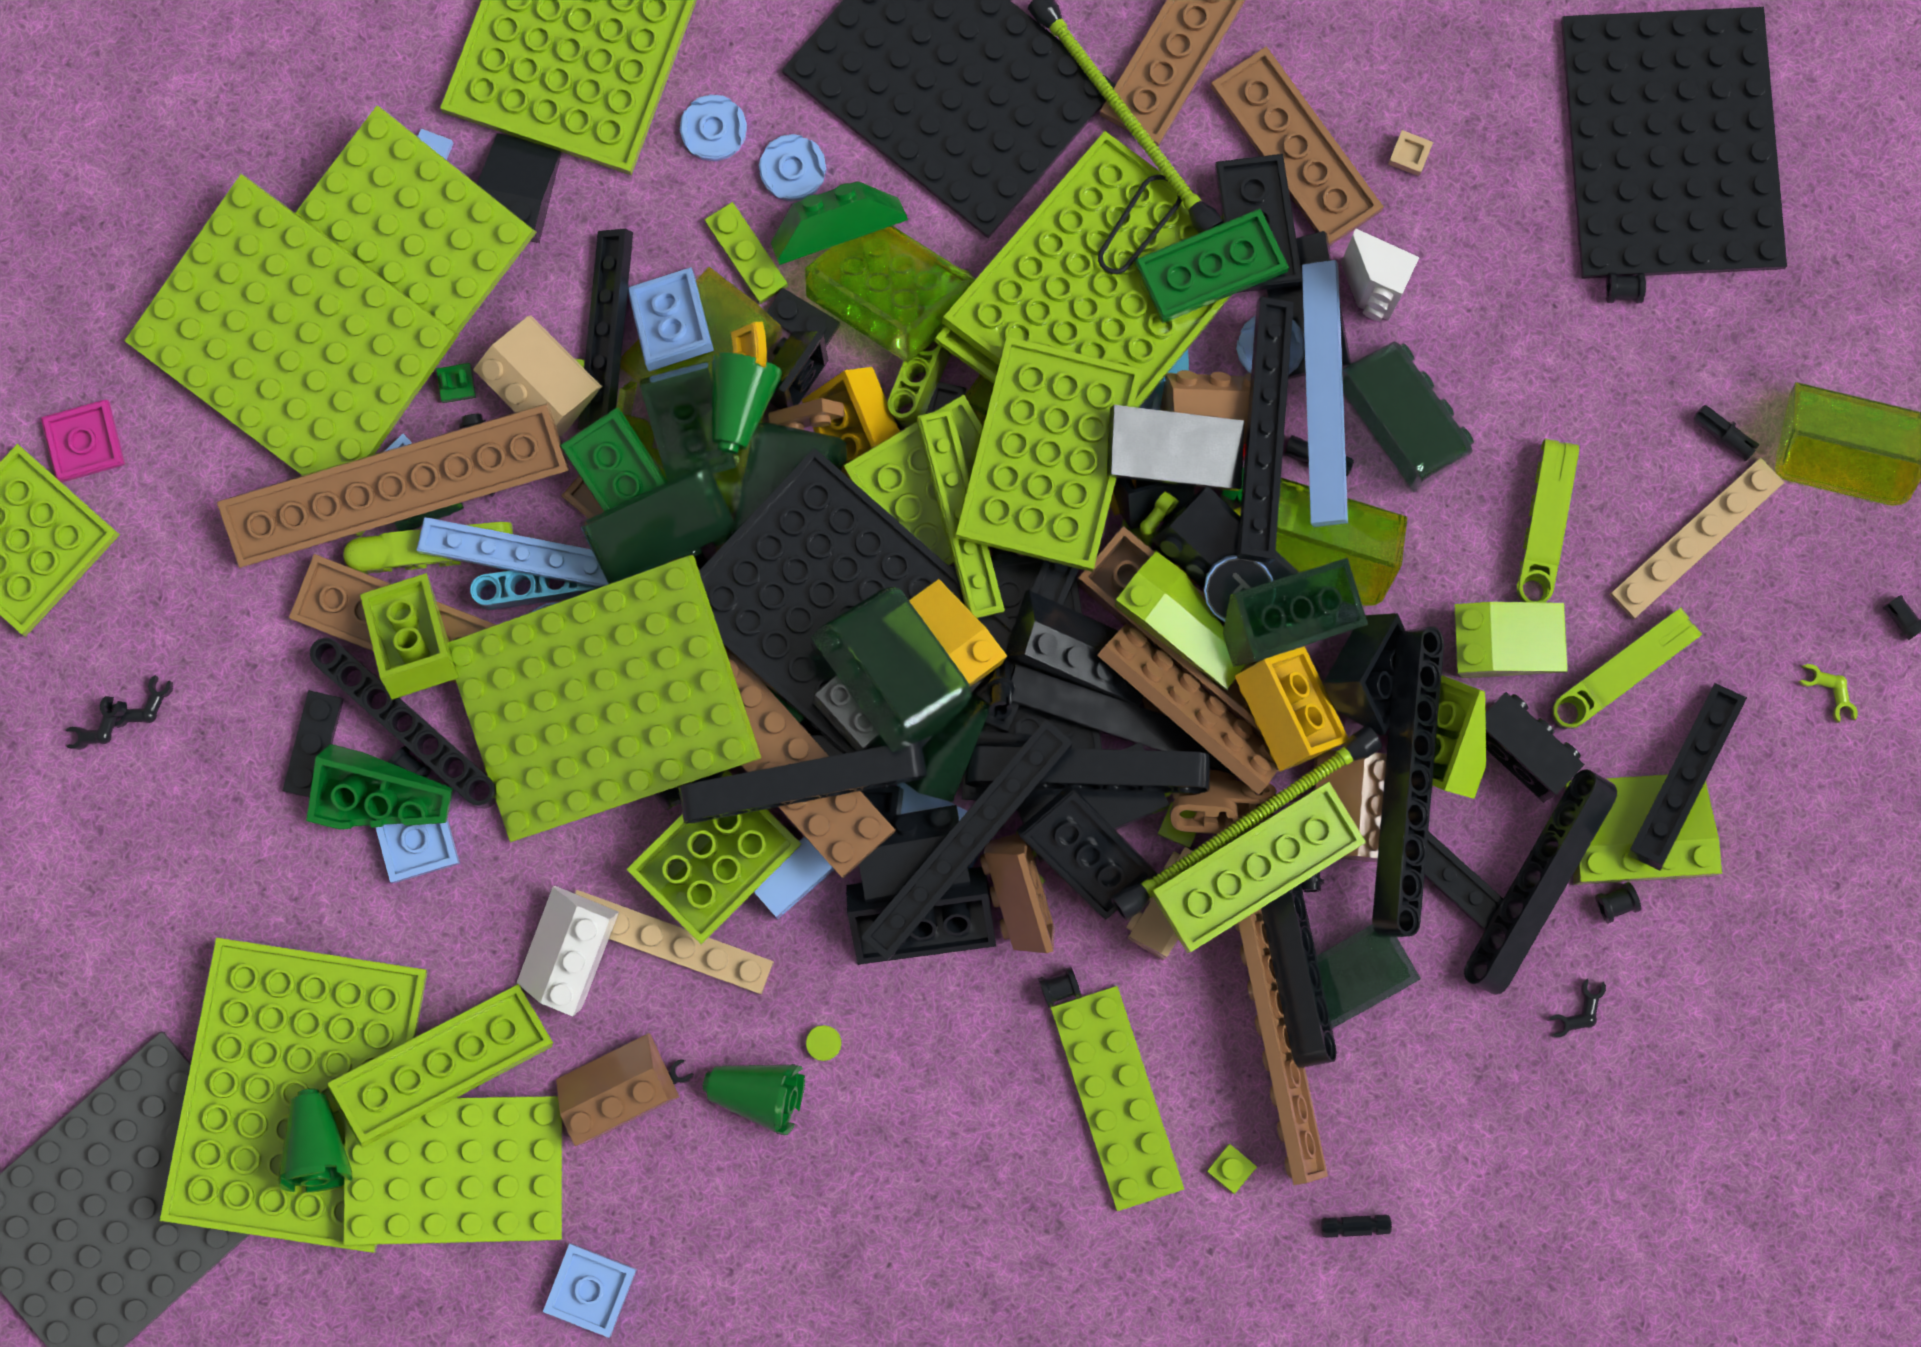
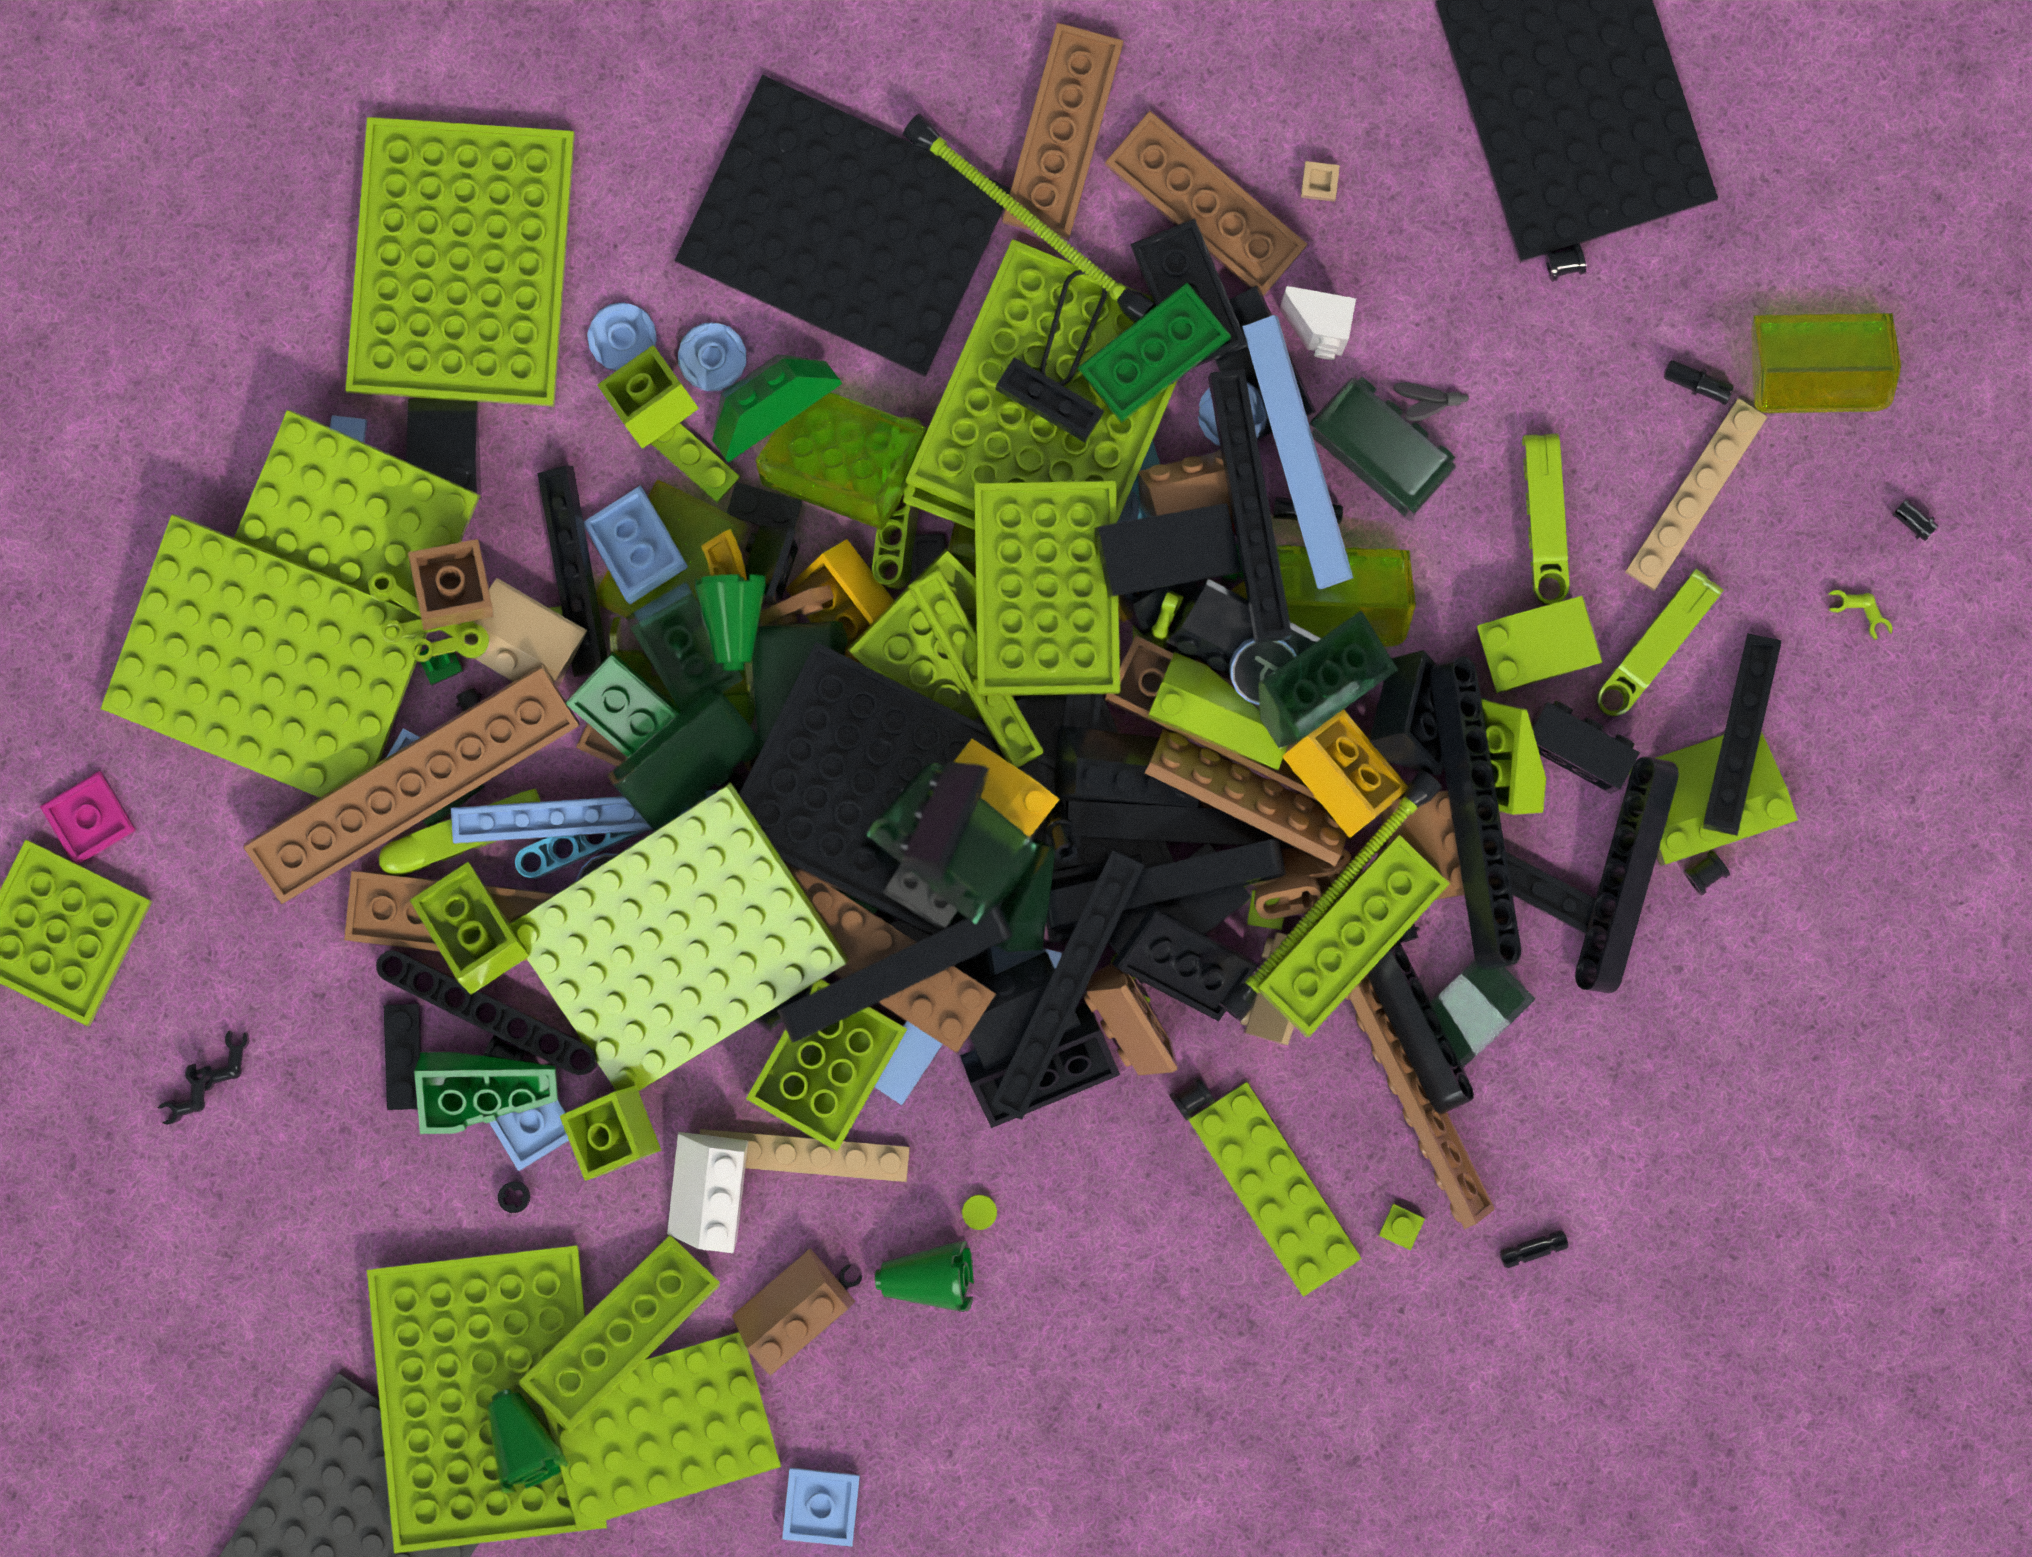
camera: 15 degrees left, 5 degrees up
black arm [1548,978,1606,1038] -> none
none -> lime plant [368,571,489,662]
none -> medium nougat brick [408,539,493,630]
none -> black bush [498,1181,530,1213]
none -> lime brick [560,1085,662,1181]
none -> lime brick [597,345,699,449]
none -> black slope [899,761,989,883]
none -> black plate [995,357,1104,443]
none -> dark grey piece [1394,382,1469,421]

